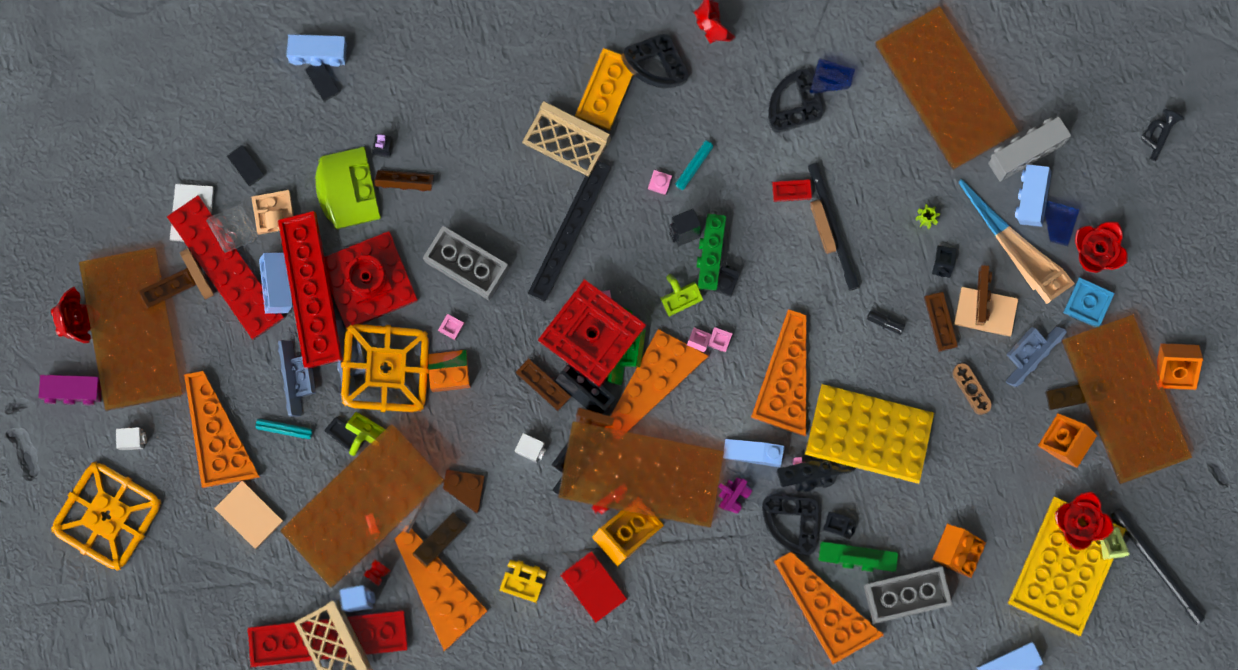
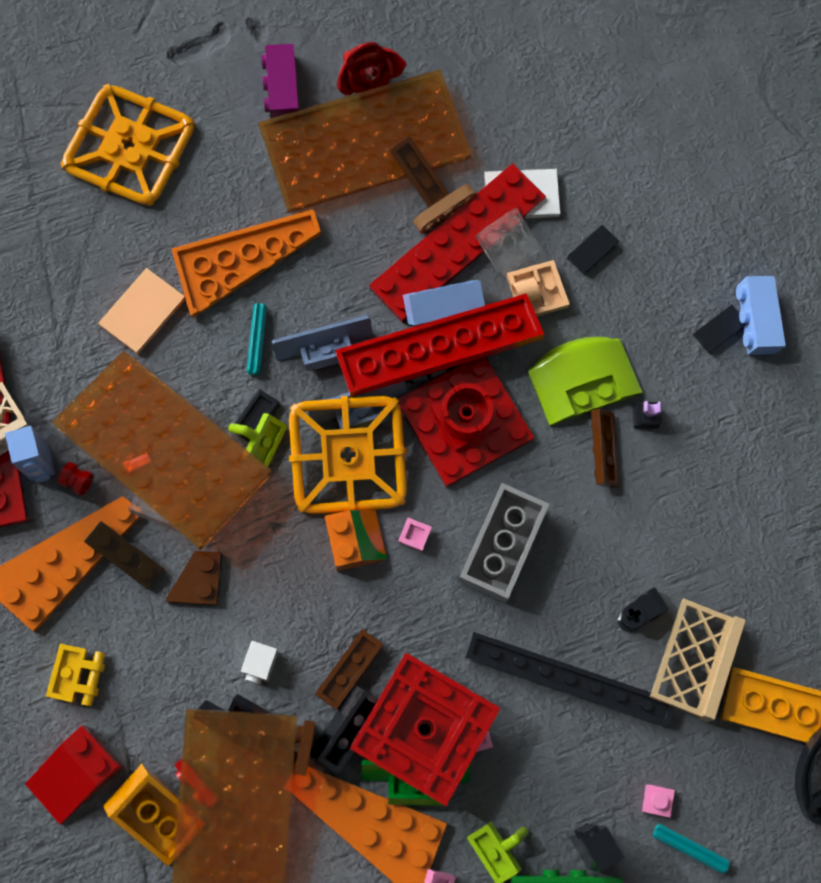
camera: 75 degrees right, 5 degrees down
white brick [116,428,147,450] -> none
none -> black piece [617,587,670,632]

